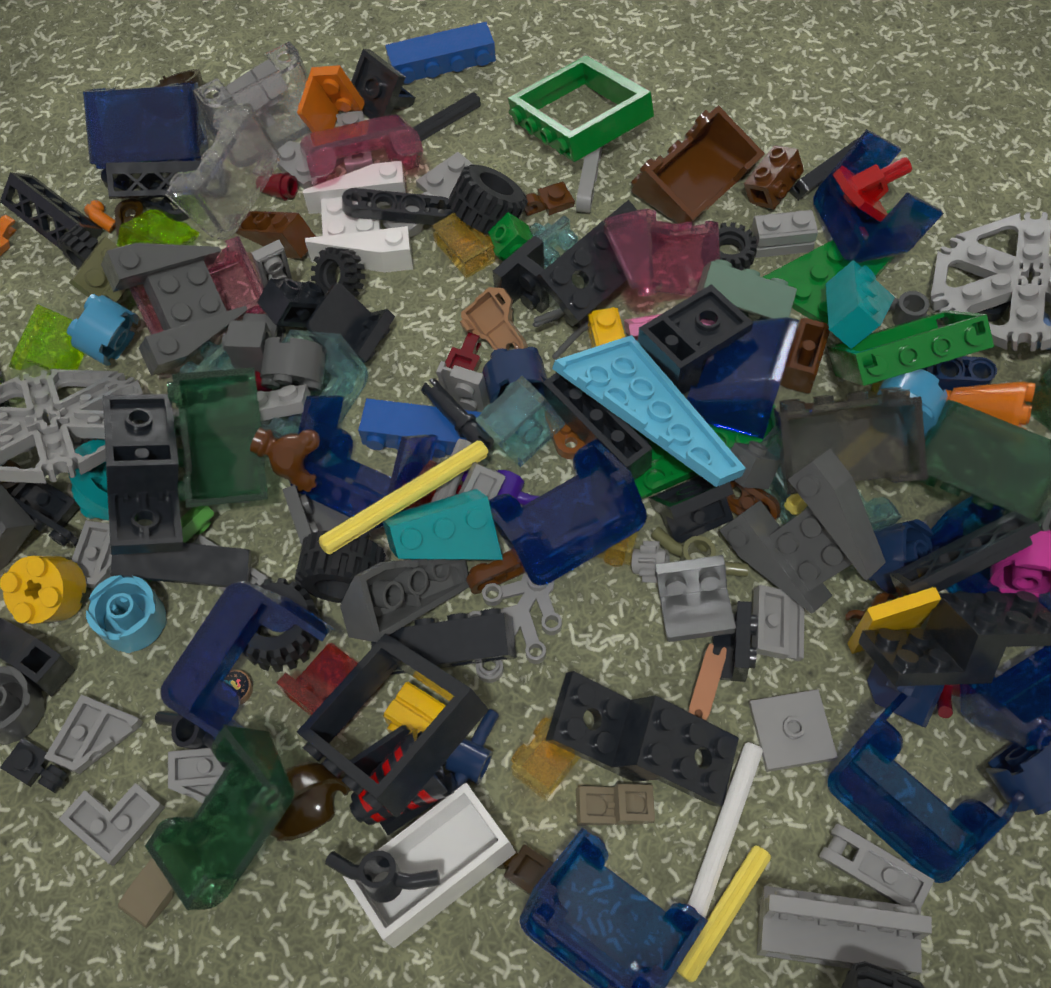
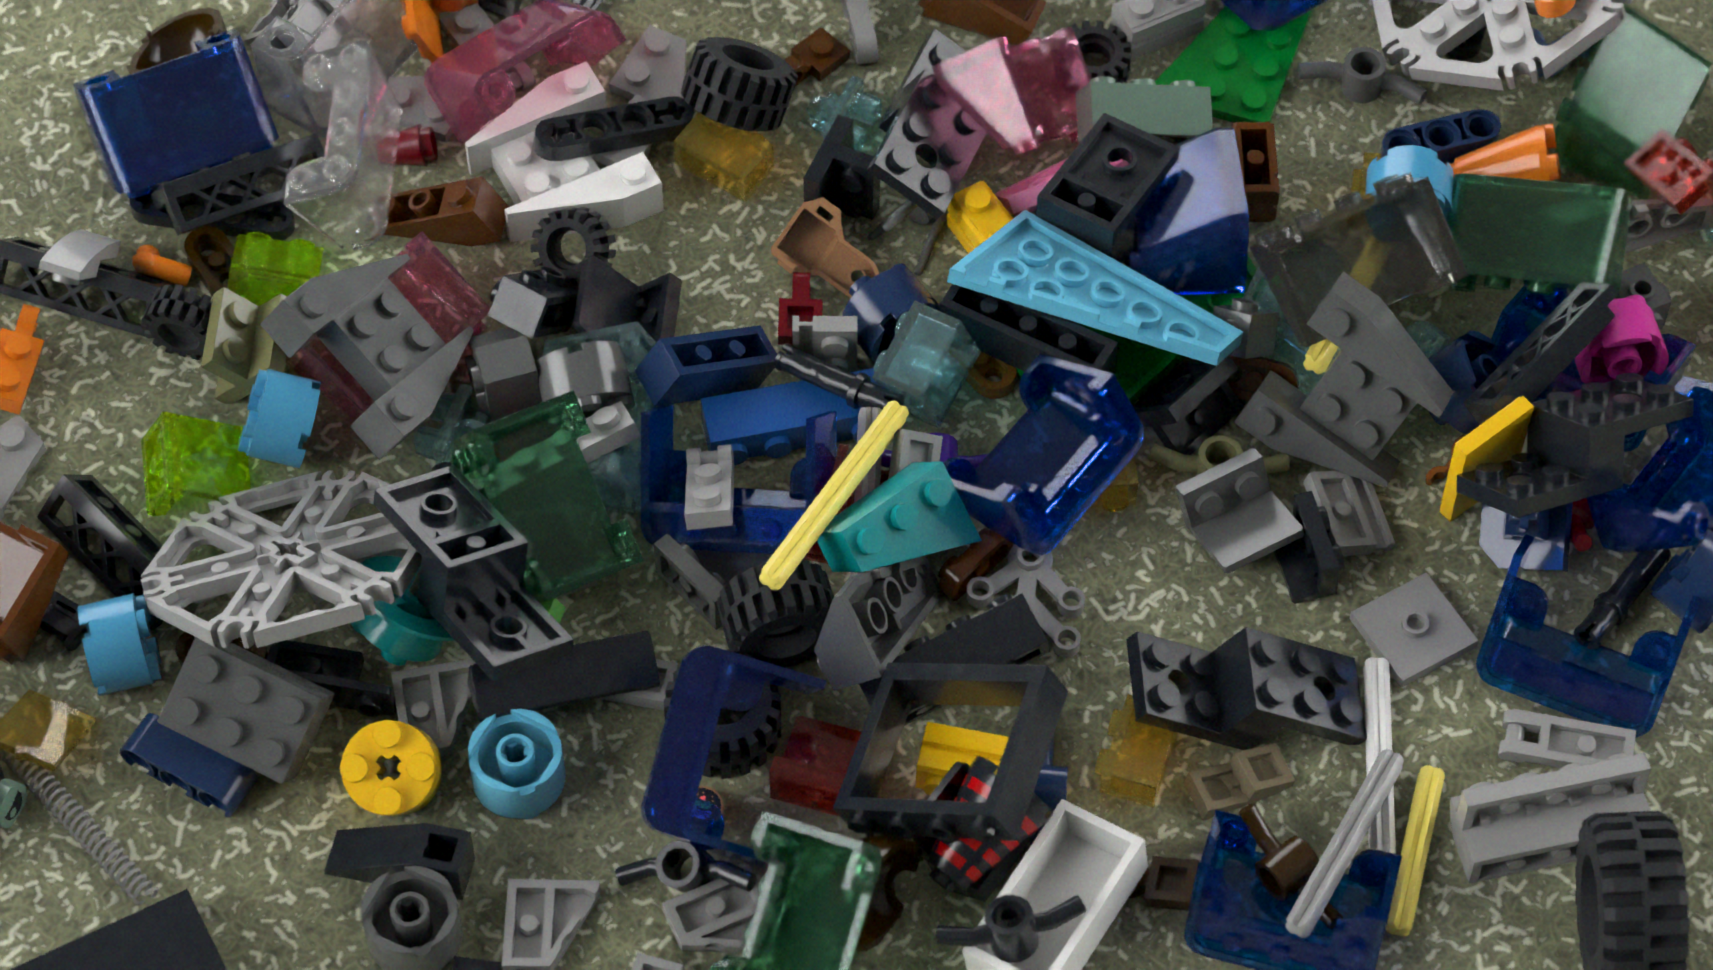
camera: 25 degrees left, 5 degrees down
reddish brown animal [250,427,321,492] -> none
light grey tile [251,240,292,290] -> none
green brick [488,212,533,261] -> none
light grey gear [632,541,670,583] -> none
nougat piece [688,644,727,721] -> none
teal wedge [826,260,895,349] -> none
green window [827,310,994,386] -> none
none -> light grey slope [38,229,121,285]
none -> dark blue brick [634,325,777,407]
none -> light grey plate [684,444,734,530]
none -> dark brown piece [1239,803,1343,930]
none -> light grey axle [1286,749,1404,938]
none -> black pin [1574,539,1672,650]

